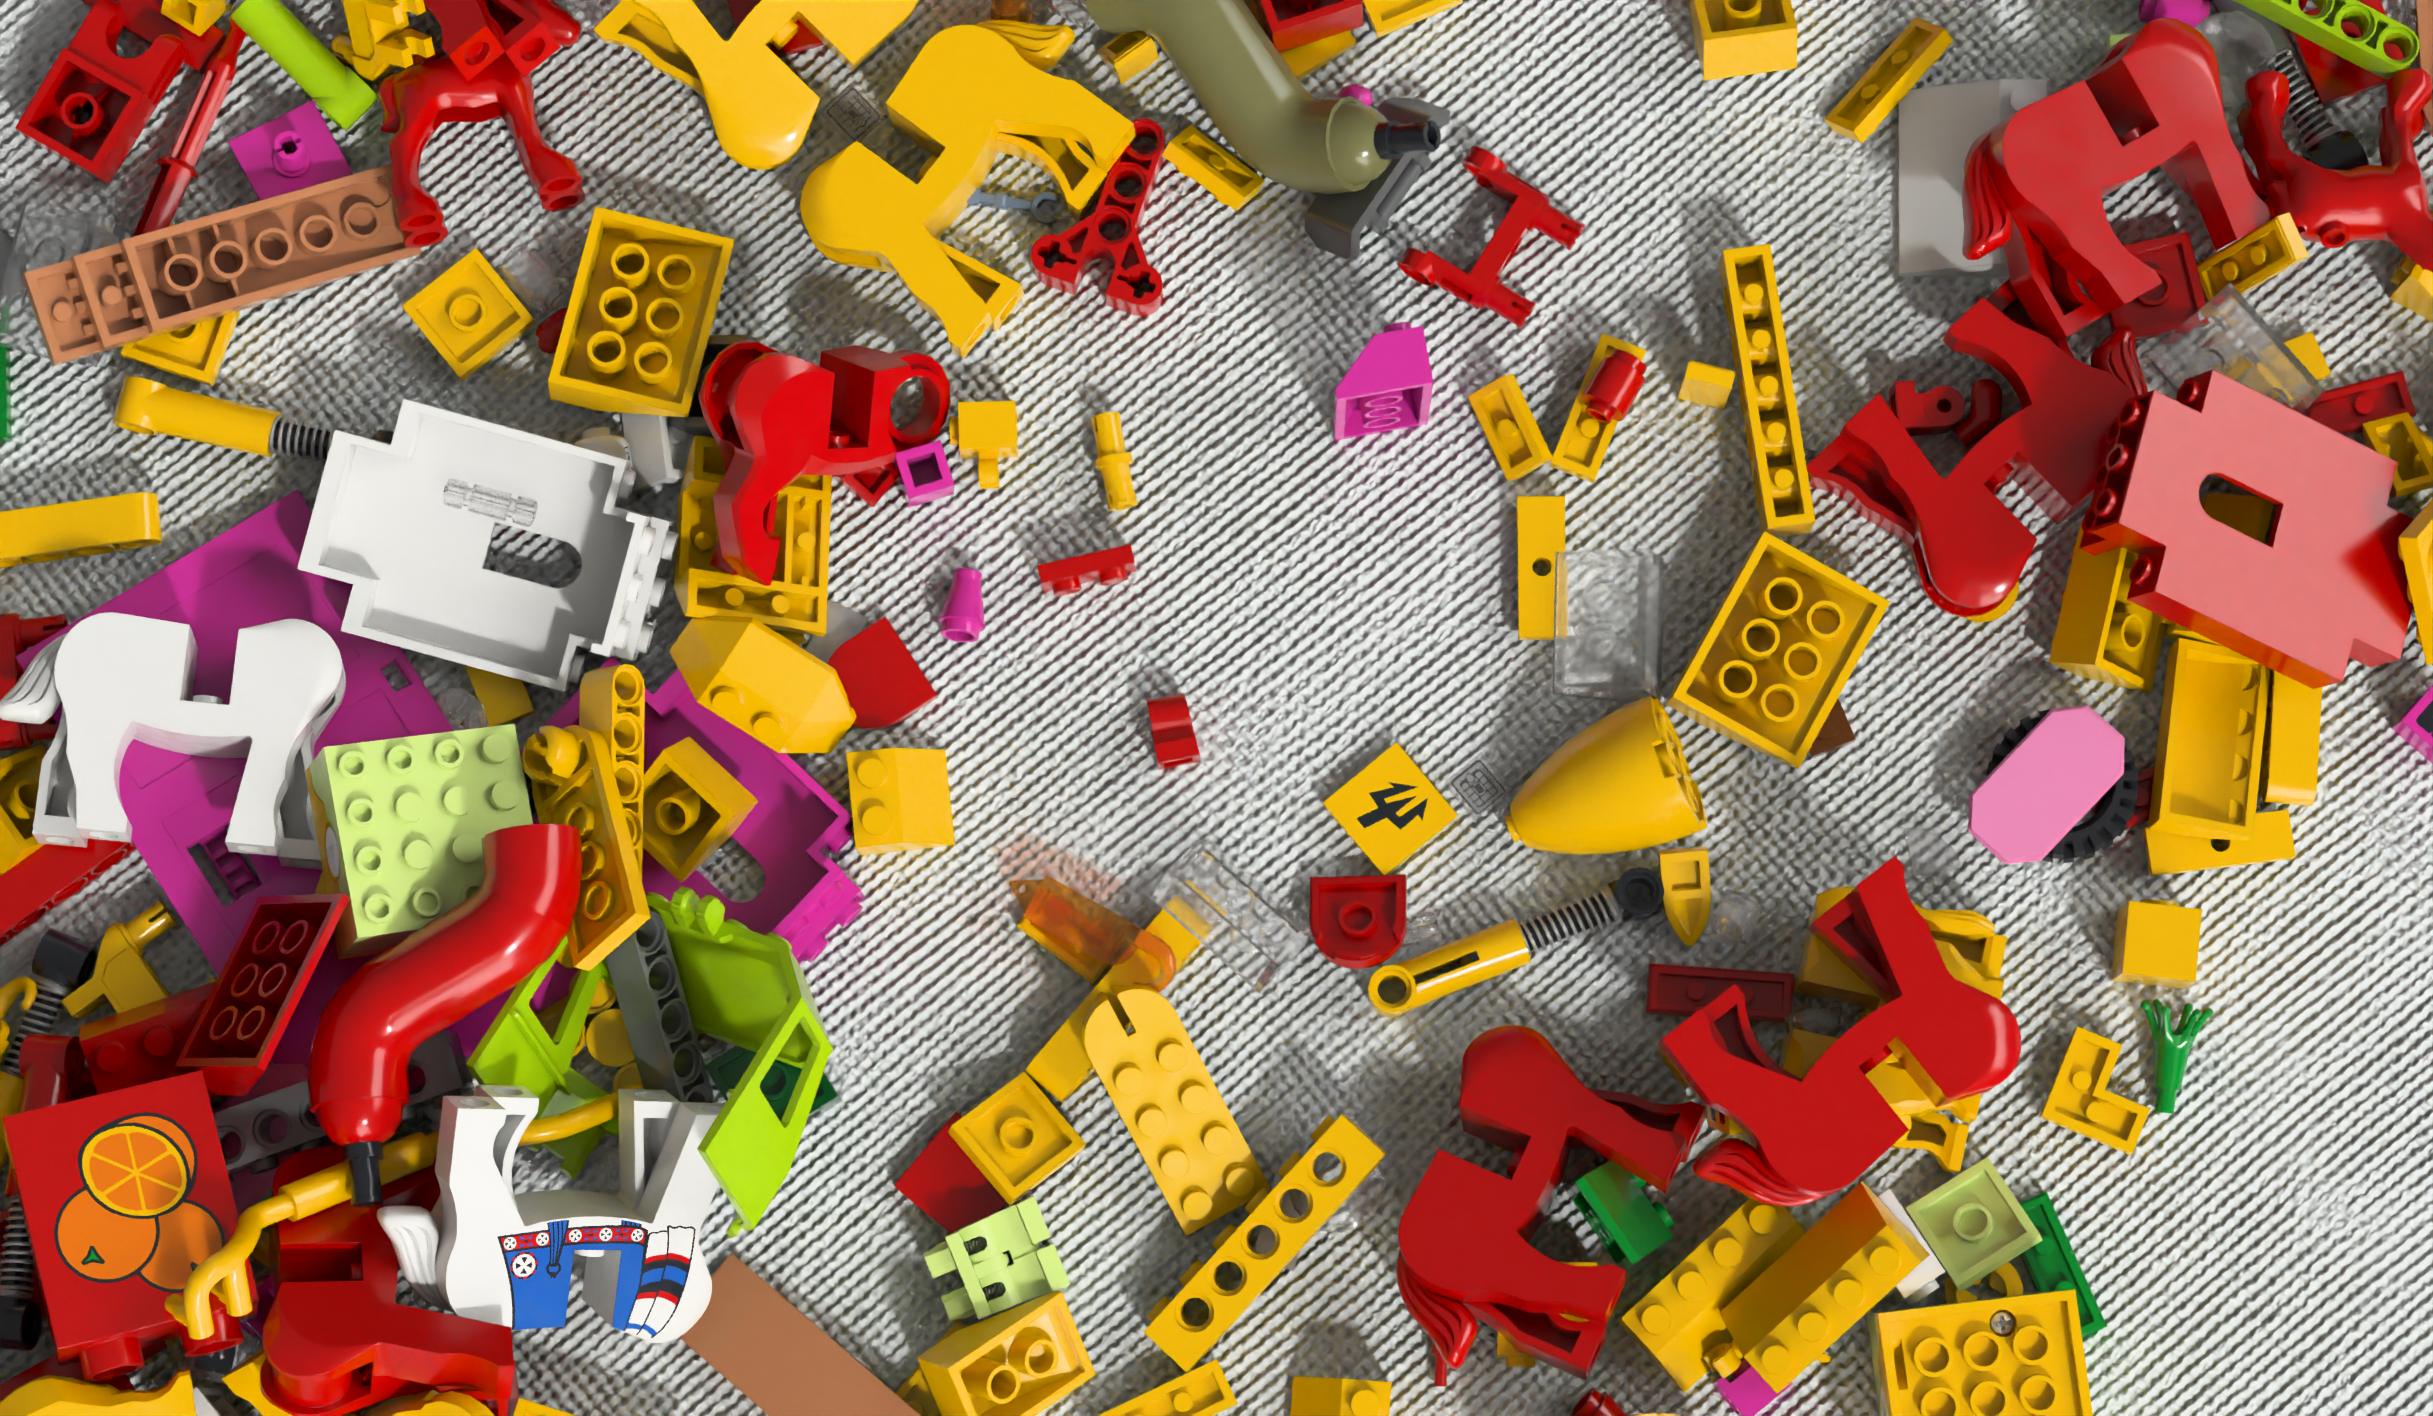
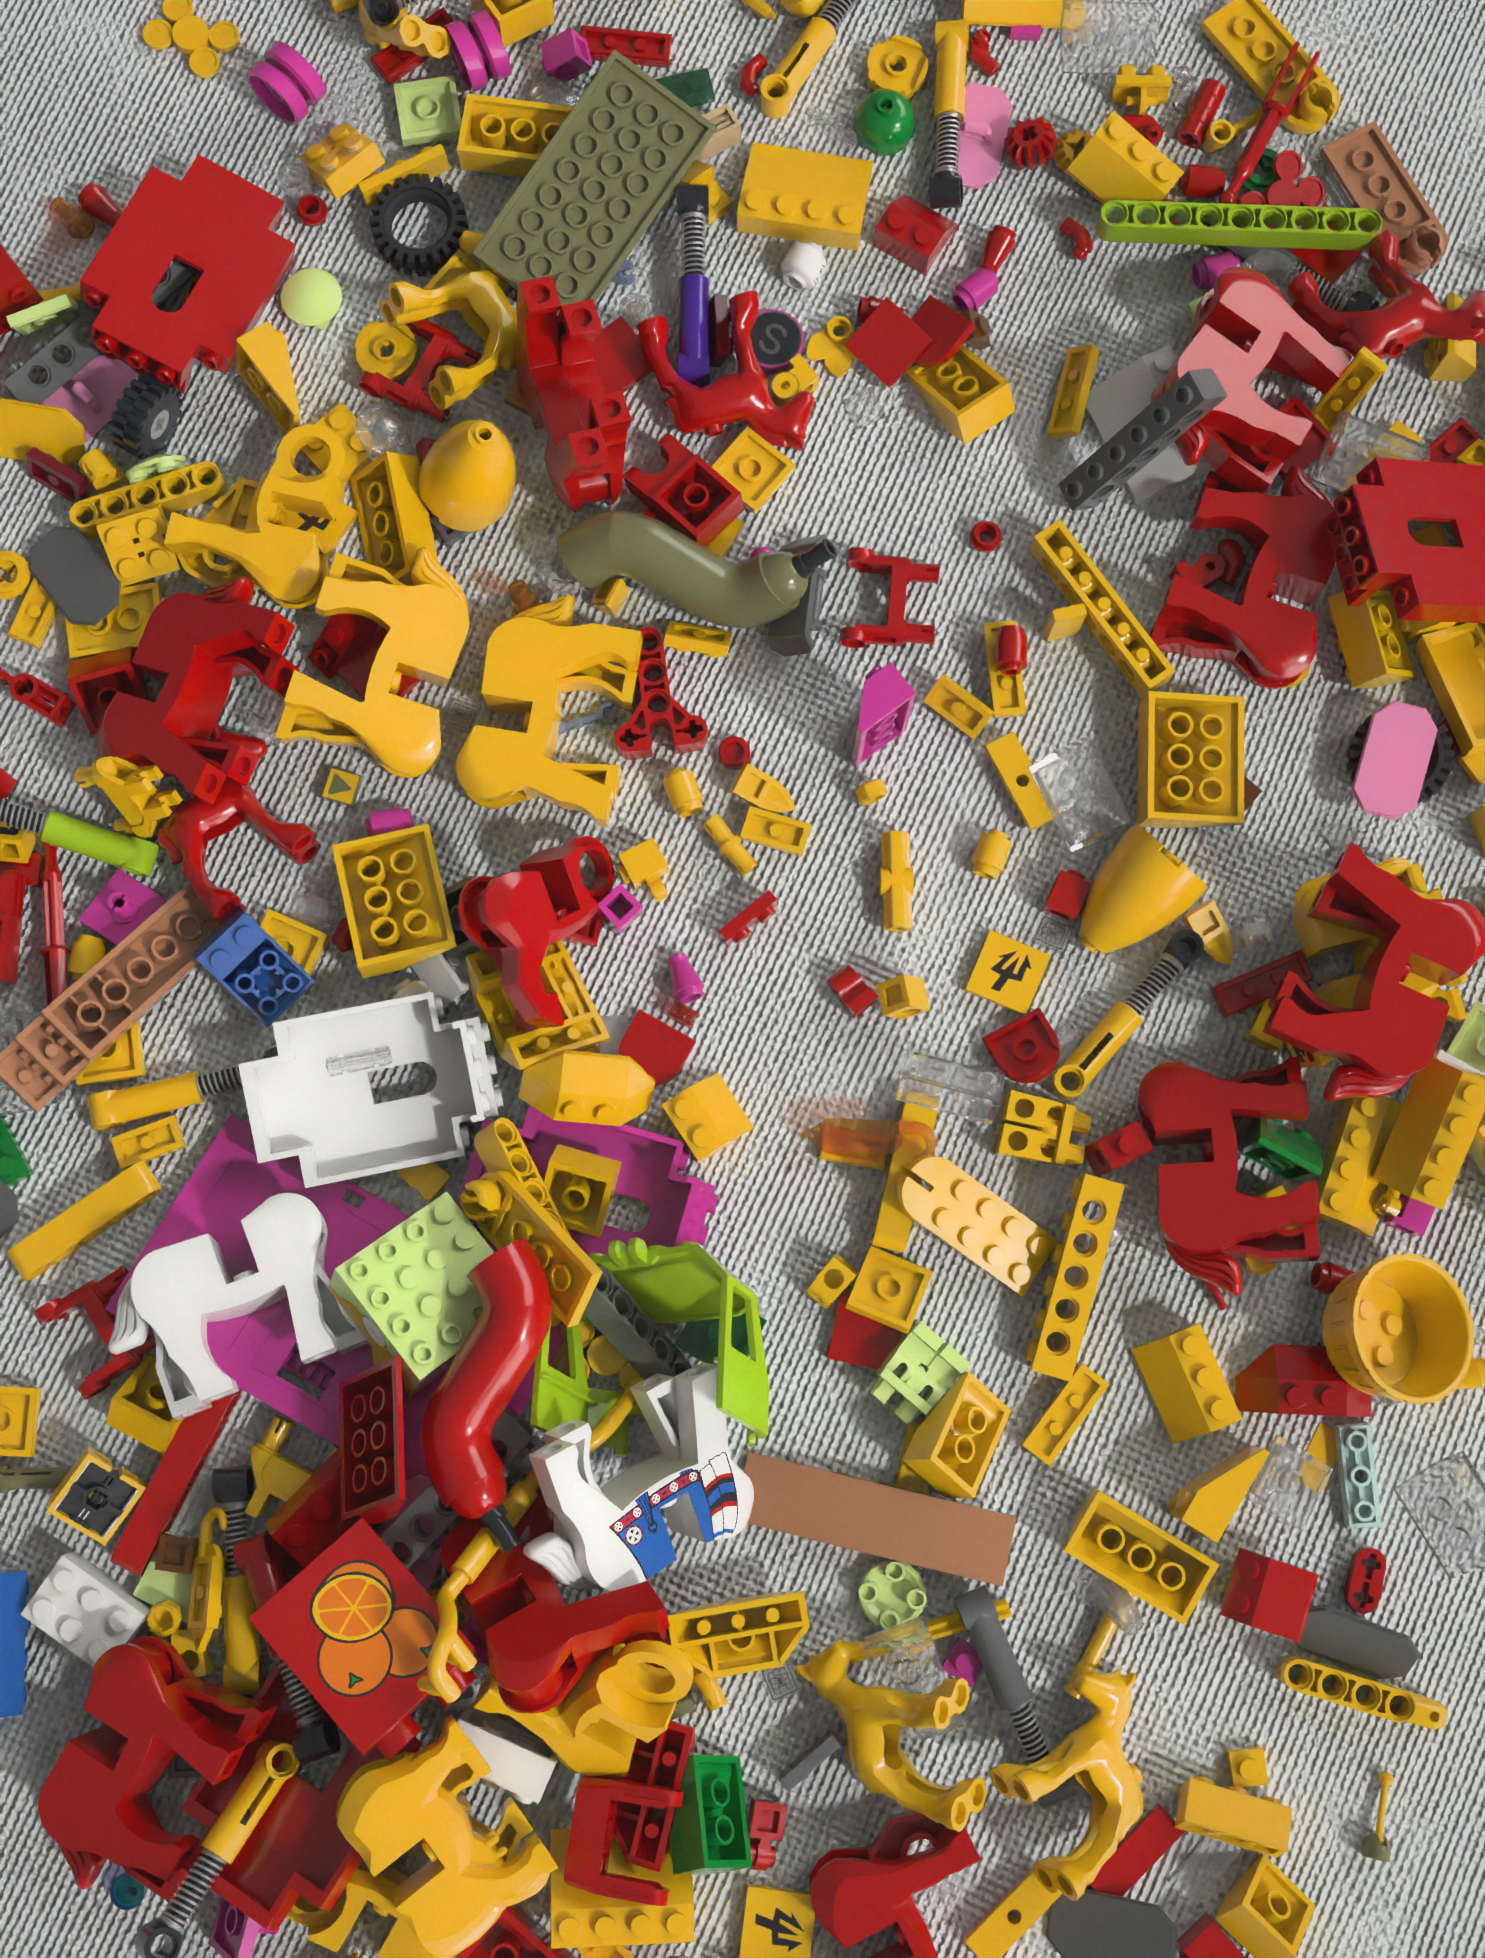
camera: 30 degrees left, 0 degrees up
none -> yellow brick [66,934,107,982]
none -> yellow plate [110,1115,187,1170]
none -> blue slope [193,907,315,1028]
none -> tile [321,767,363,808]
none -> dark pink brick [365,806,414,837]
none -> yellow brick [662,767,703,818]
none -> clear red bush [667,1001,700,1030]
none -> red tile [718,736,750,770]
none -> yellow plate [729,763,795,812]
none -> yellow plate [740,806,812,857]
none -> yellow leg [805,1253,859,1310]
none -> yellow tile [855,779,888,806]
none -> yellow brick [876,974,930,1020]
none -> yellow piece [879,831,914,932]
none -> red plate [970,521,1002,553]
none -> yellow brick [971,829,1012,880]
none -> yellow hips [994,1090,1091,1167]
none -> red brick [1042,870,1091,924]
none -> dark grey brick [1058,368,1228,511]
none -> red torso [1084,1120,1154,1177]

